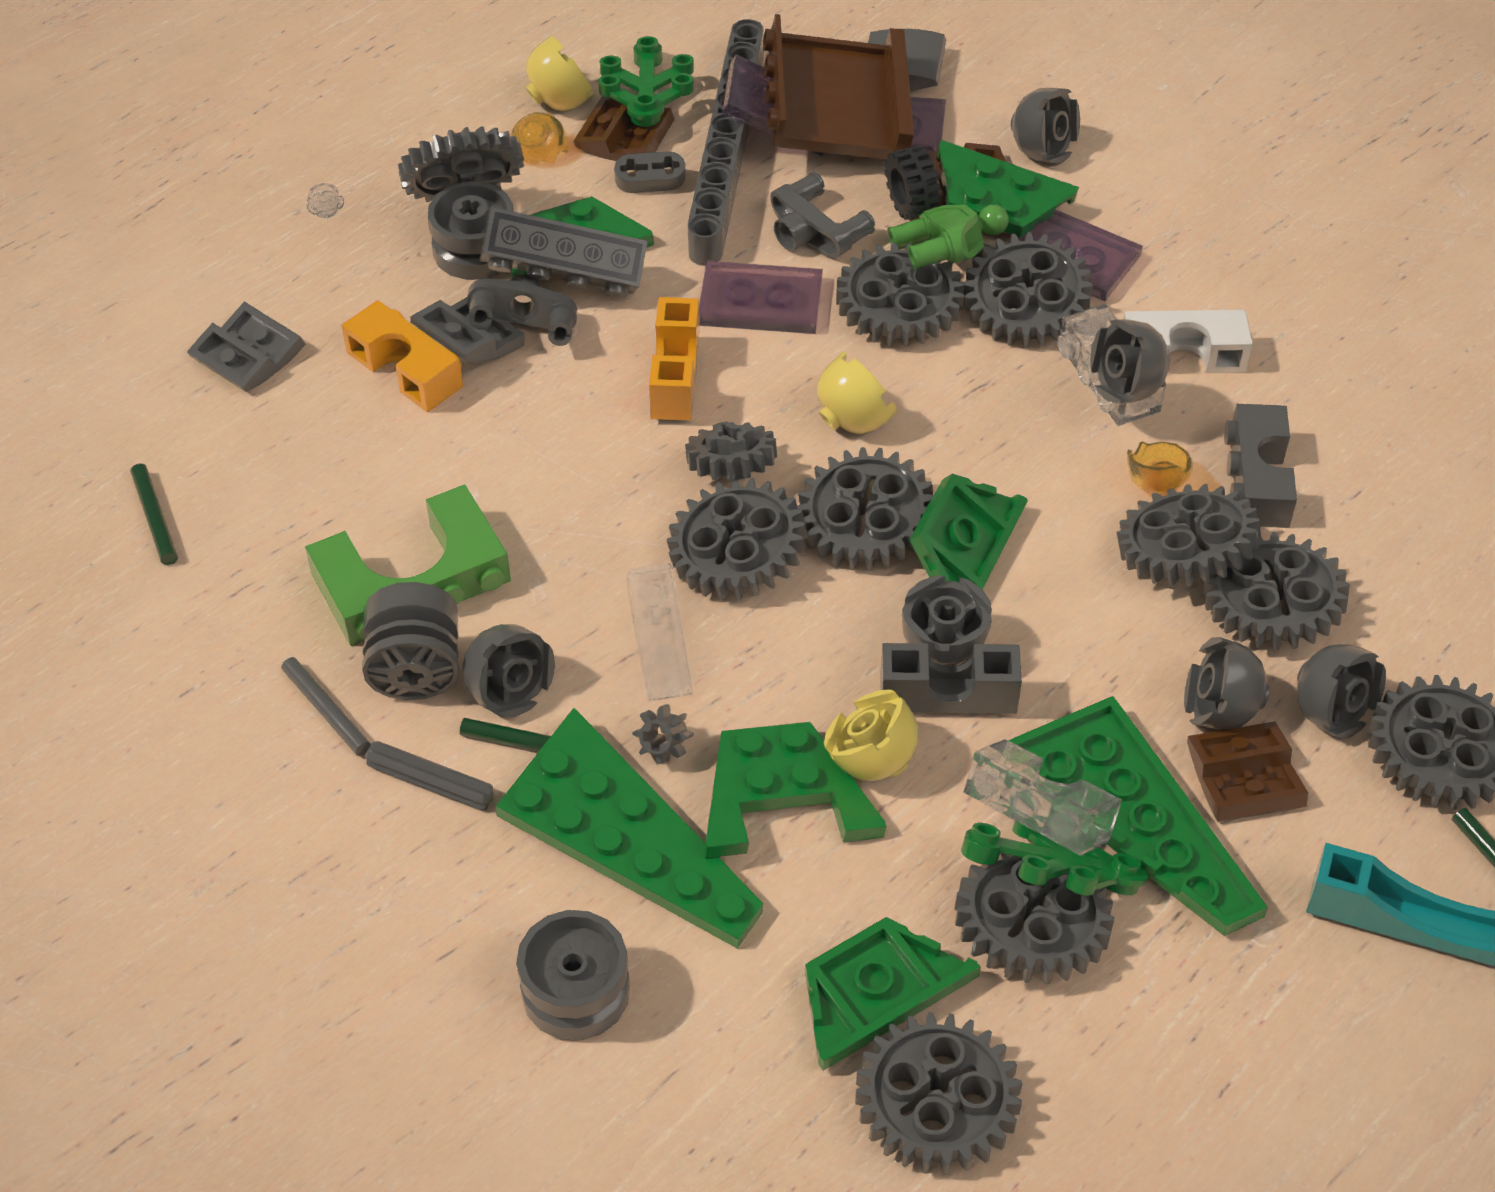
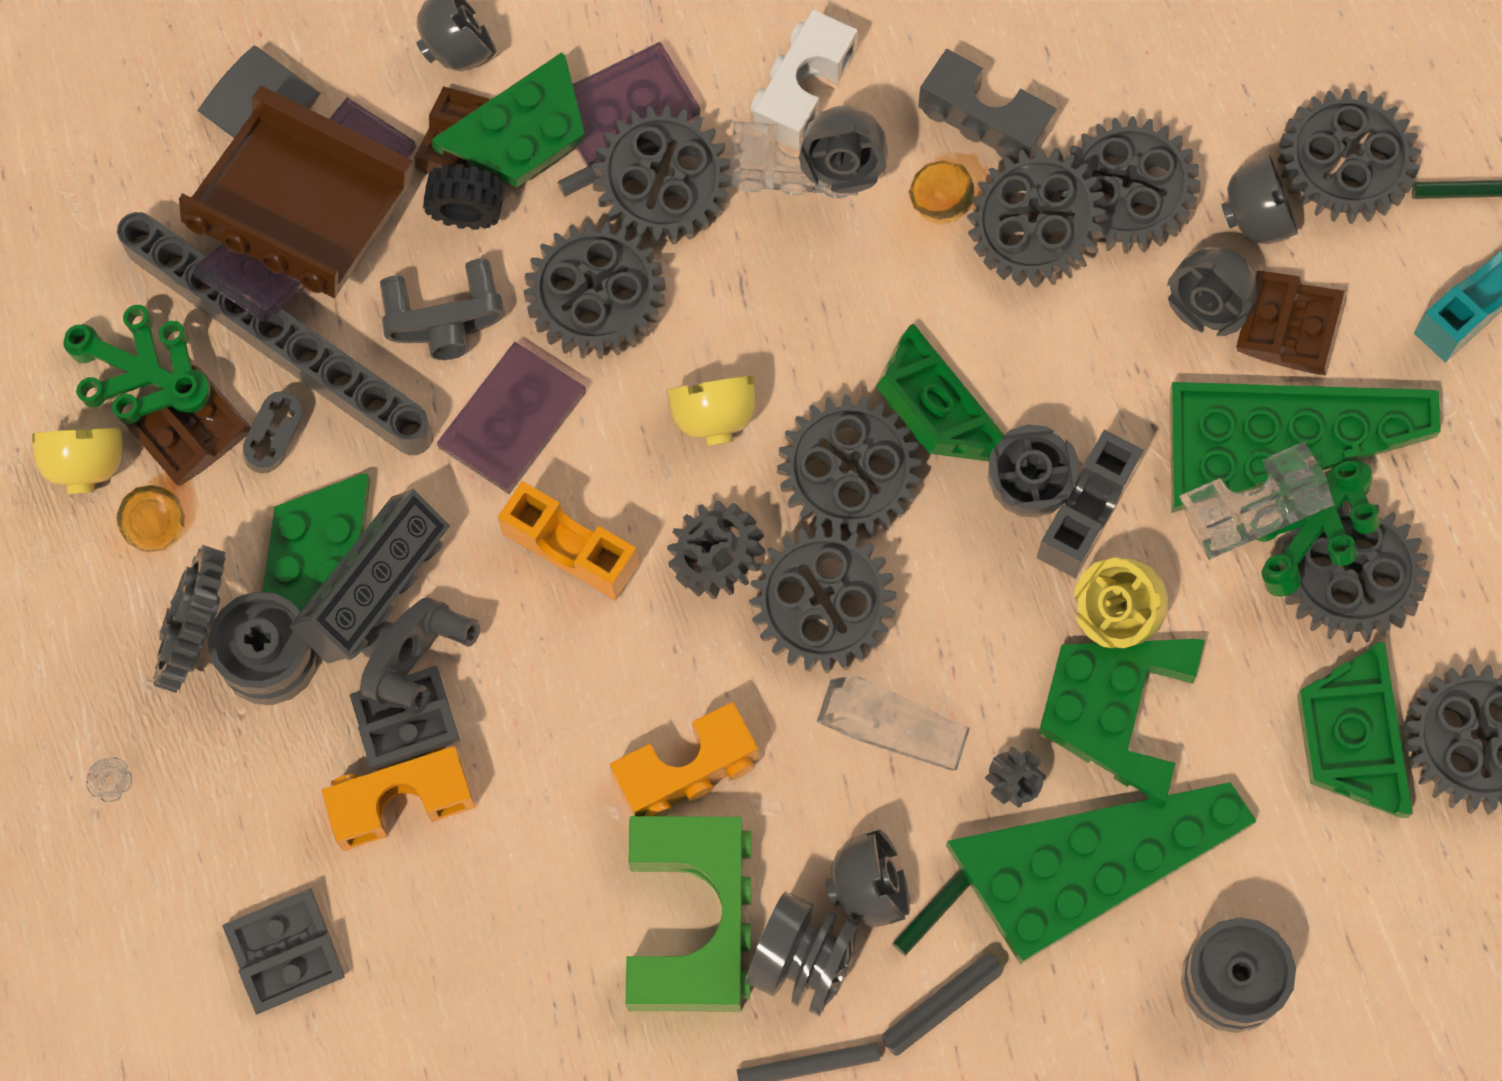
camera: 60 degrees left, 20 degrees up
bright green connector [887,205,1009,270] -> none
none -> light orange arch [609,701,759,816]

